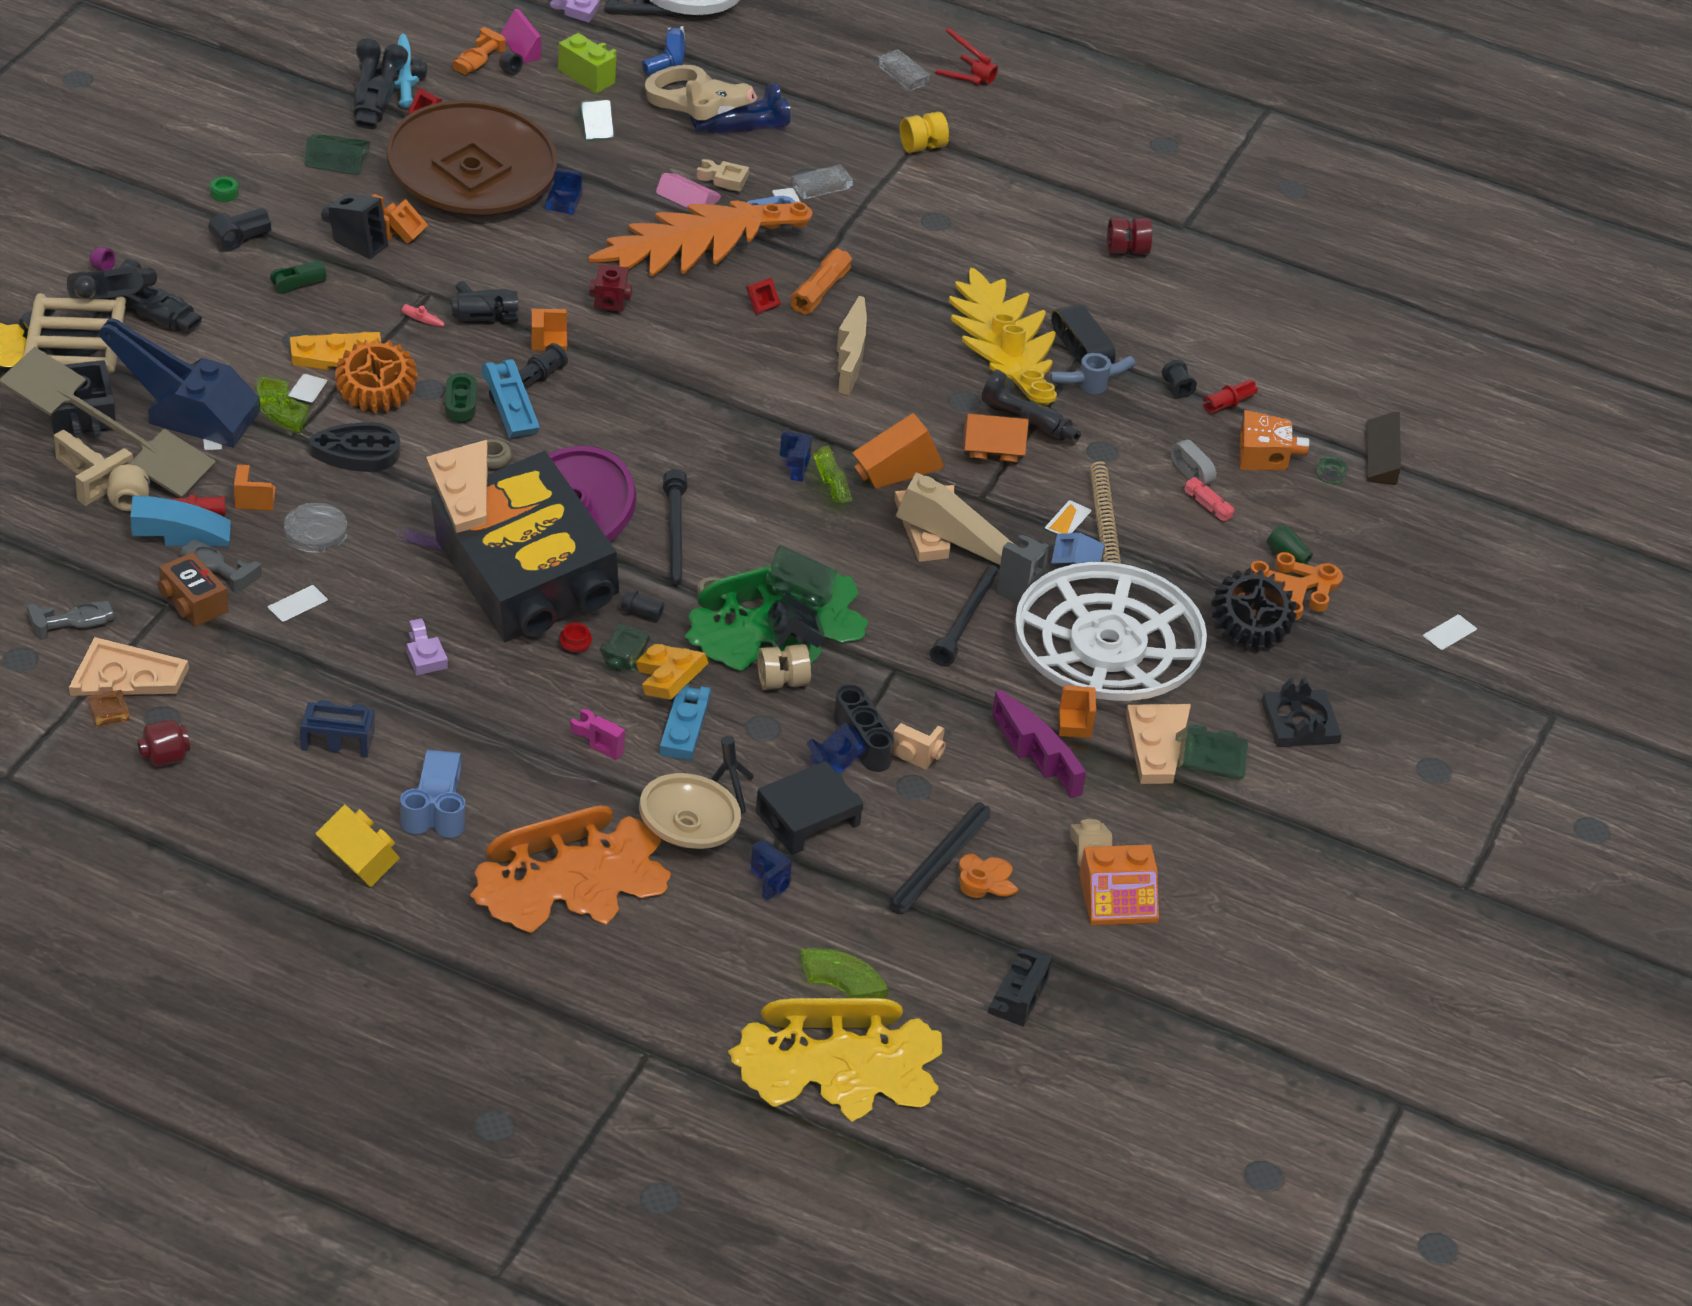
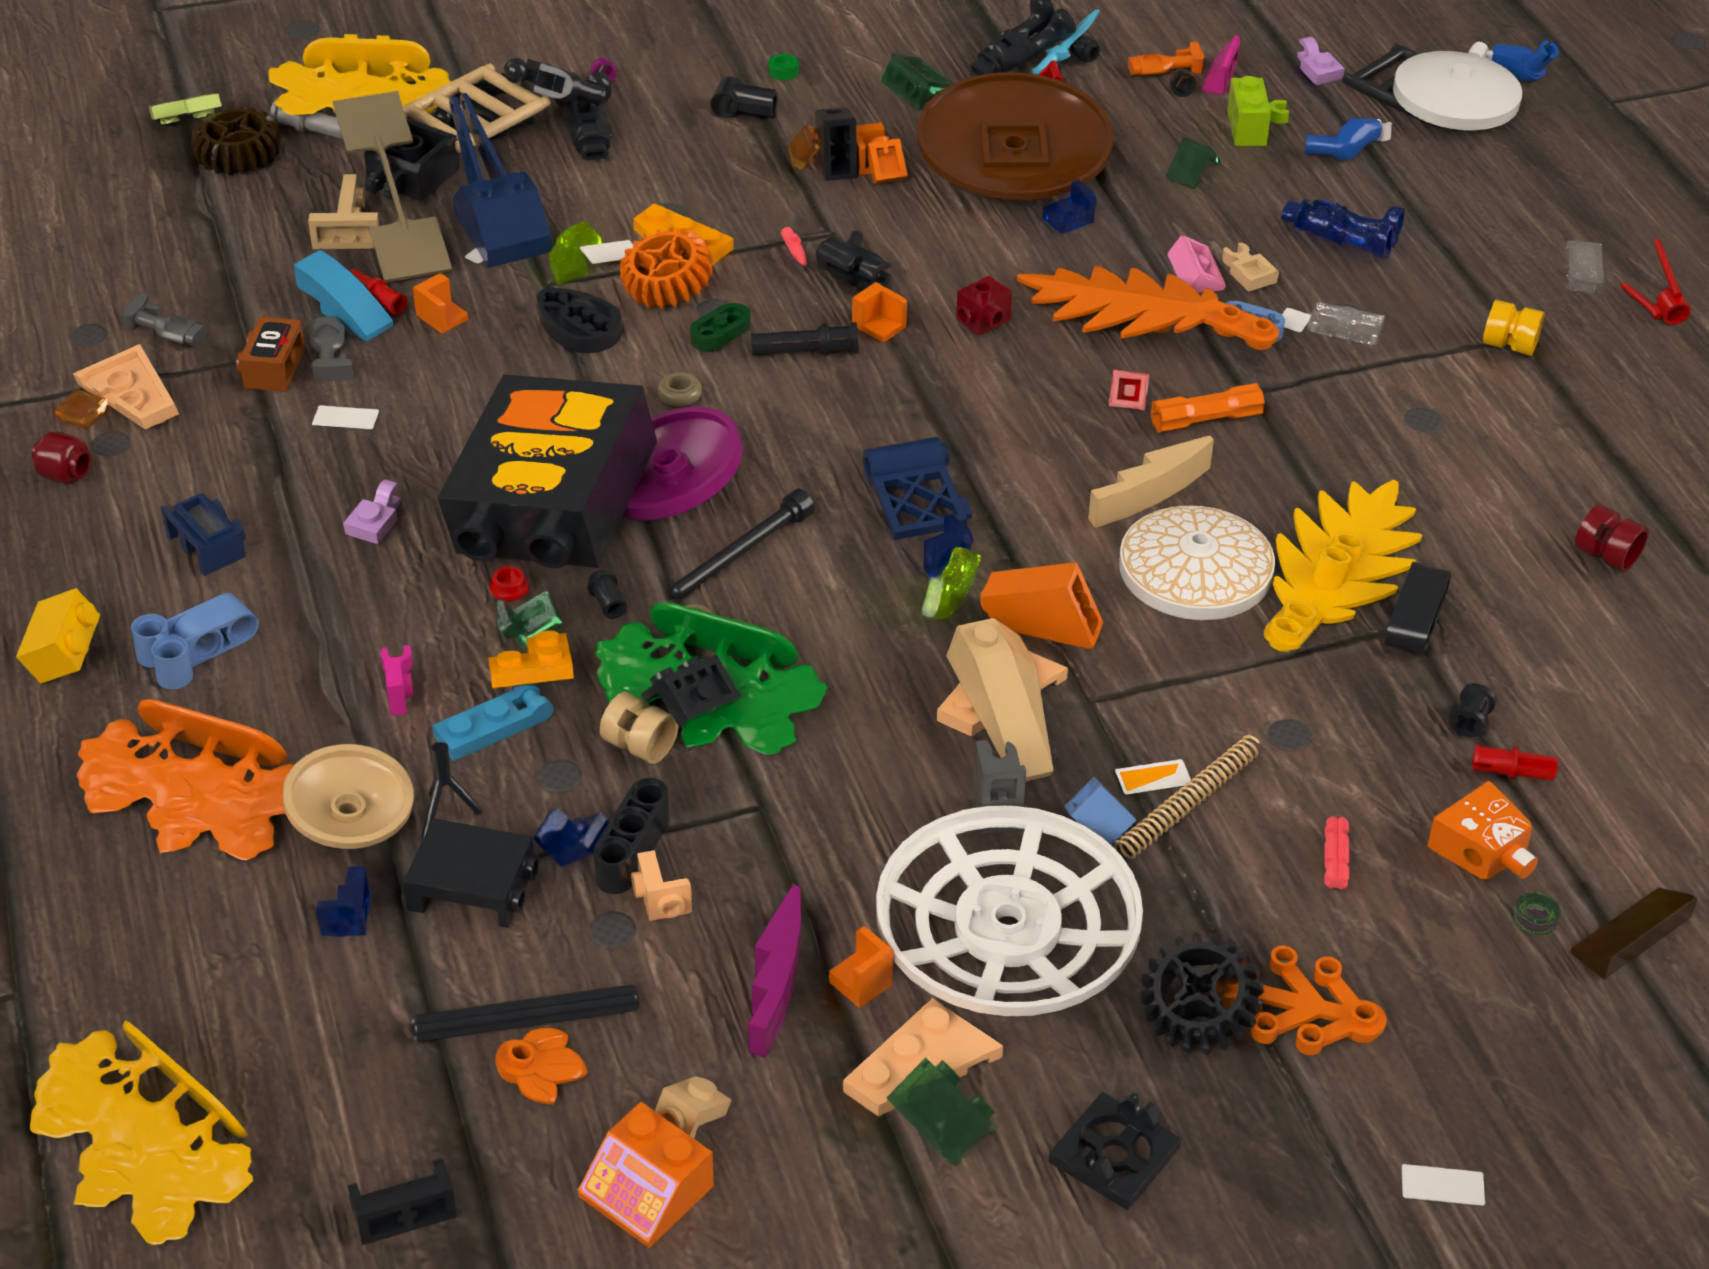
camera: 50 degrees right, 0 degrees up
tan head [107,464,150,511] -> none
dark green bar [270,260,327,294] -> none
clear tile [284,503,348,553] -> none
light nougat wing [426,440,488,533] -> none
dark azure plate [481,359,540,438] -> none
tan animal [645,65,757,120] -> none
clear green bracket [764,545,838,608] -> none
clear neon green tile [800,948,888,999] -> none
black piece [930,565,998,667] -> none
orange slope [963,414,1028,462] -> none
black piece [981,369,1081,443] -> none
sand blue piece [1051,353,1135,394] -> none
light grey beam [1171,439,1216,486] -> none
dark green cone [1266,524,1313,565] -> none
none -> clear orange tile [787,124,821,170]
none -> dark blue piece [863,437,972,540]
none -> white dish [1119,506,1275,620]

